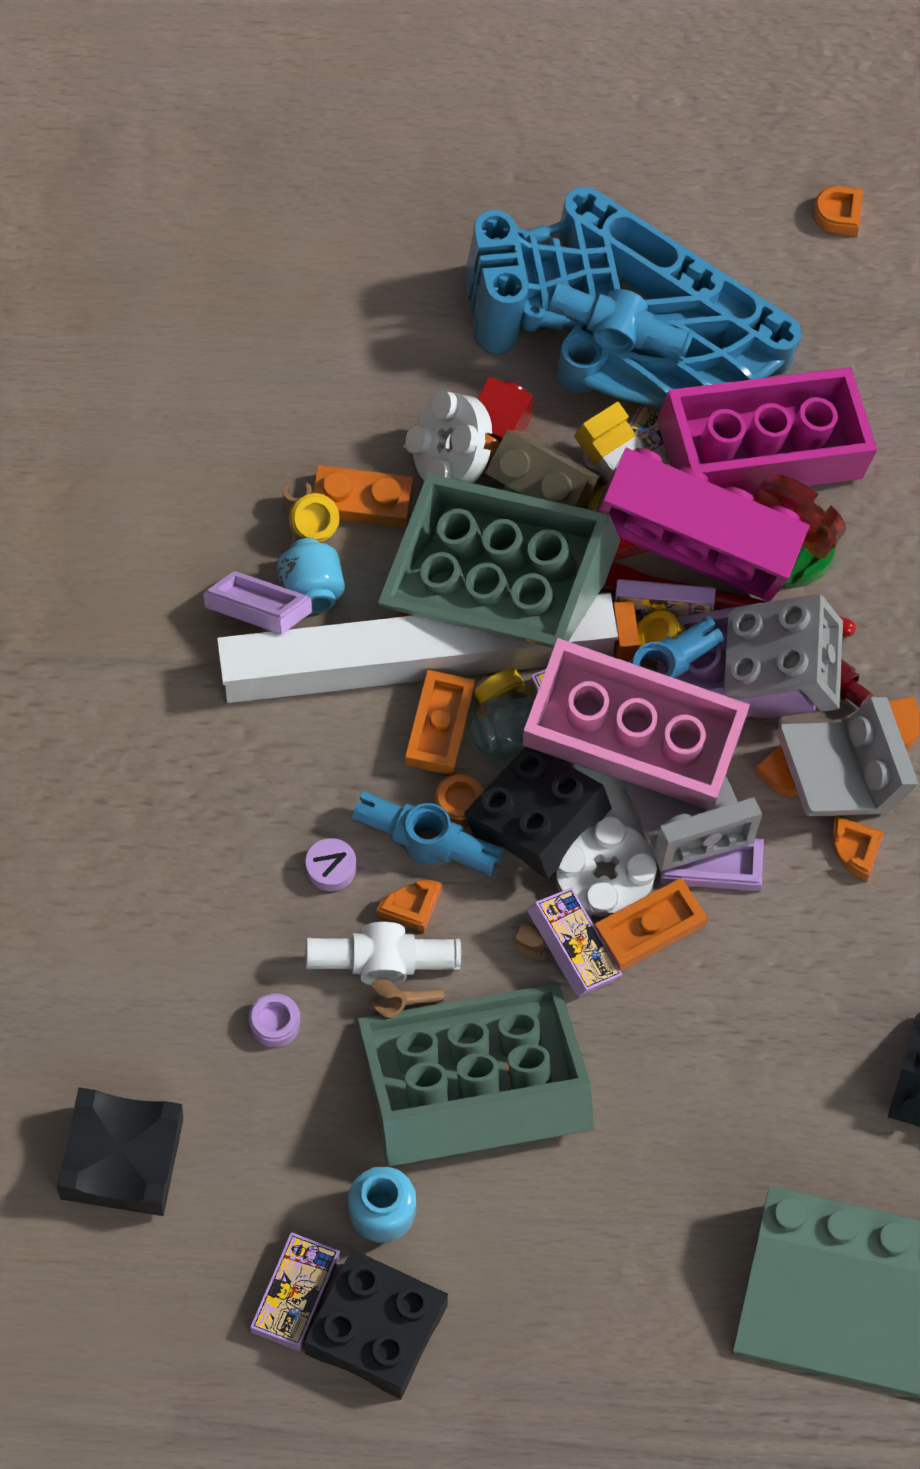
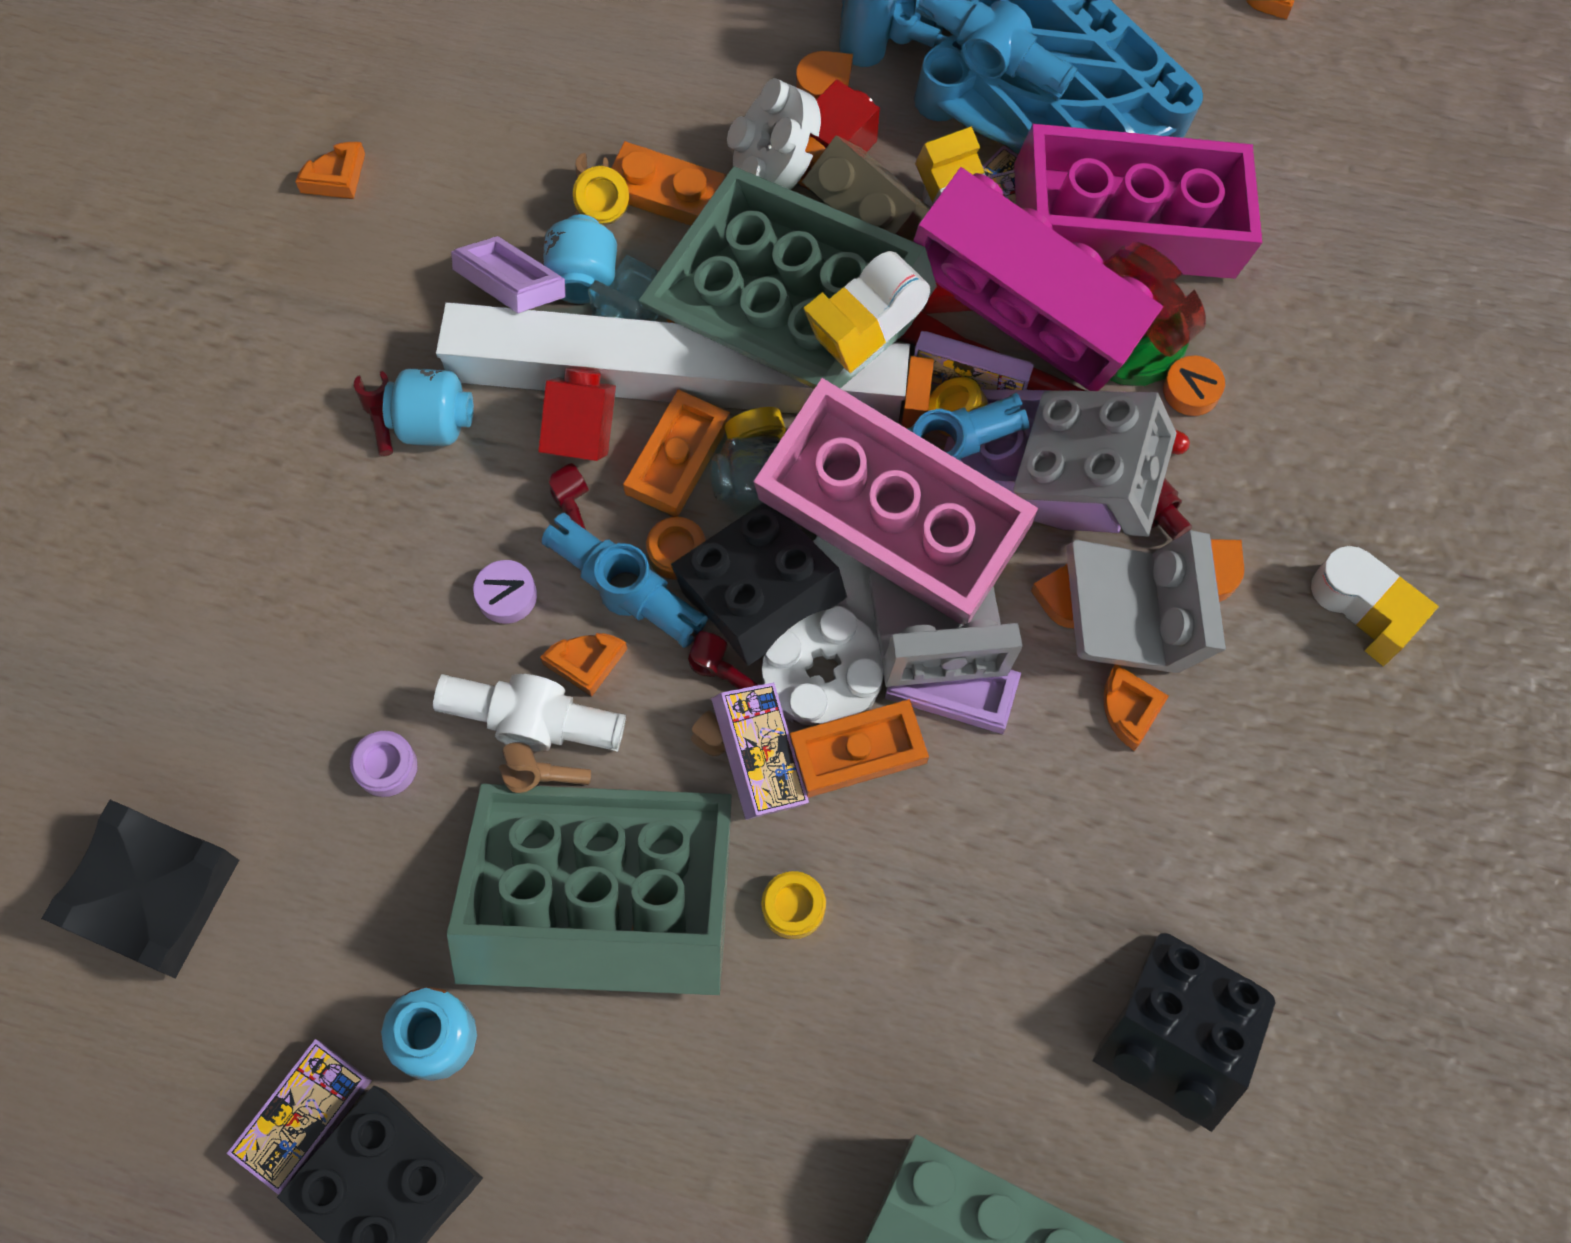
camera: 15 degrees right, 5 degrees up
none -> orange tile [295,142,365,199]
none -> dark red hand [353,371,393,456]
none -> medium azure head [383,368,474,446]
none -> red brick [538,368,616,461]
none -> dark red hand [549,463,589,530]
none -> clear light blue bracket [588,255,659,321]
none -> dark red hand [688,631,759,689]
none -> yellow tile [761,871,826,939]
none -> orange tile [796,51,853,99]
none -> leg [803,251,930,374]
none -> orange tile [1163,355,1225,416]

